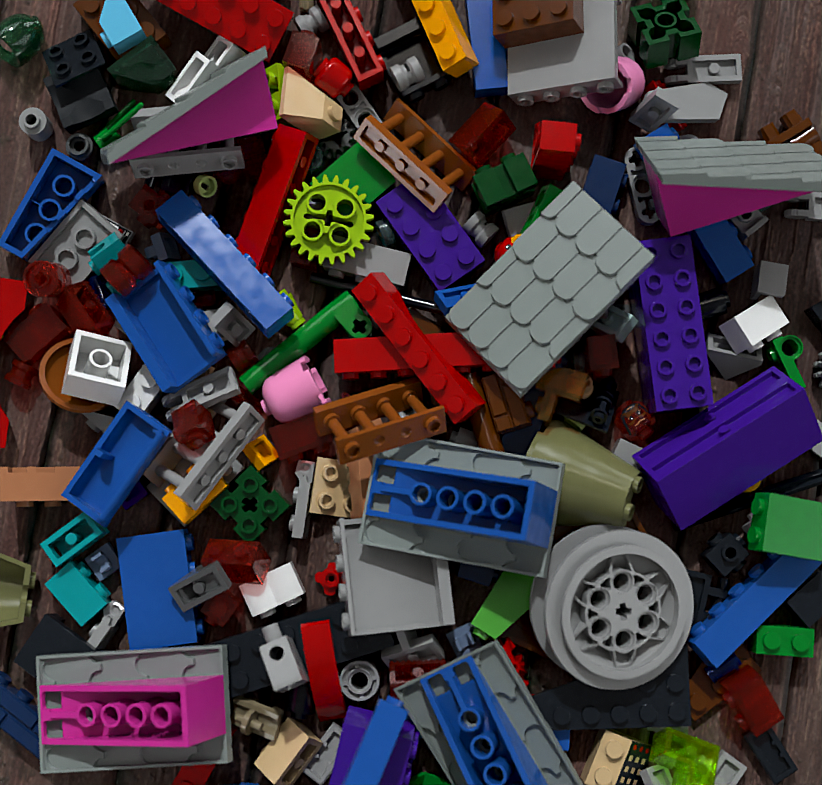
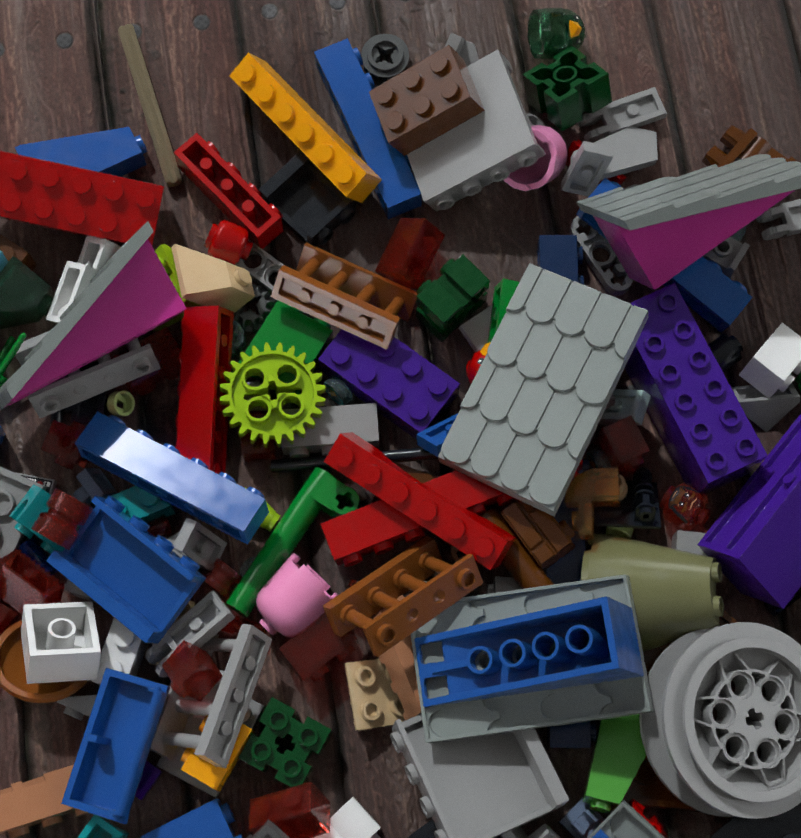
camera: 20 degrees left, 10 degrees down
light orange plate [242,434,281,471] -> none
clear red brick [282,30,323,84] -> none
light grey hinge [289,460,316,539] -> none
light grey wheel [293,5,330,43] -> none
red plate [315,562,343,596] -> none
light grey wheel [389,56,426,93] -> none
light grey wheel [462,210,499,249] -> none
red wedge [530,120,582,180] -> none
light grey panel [750,260,789,300] -> none

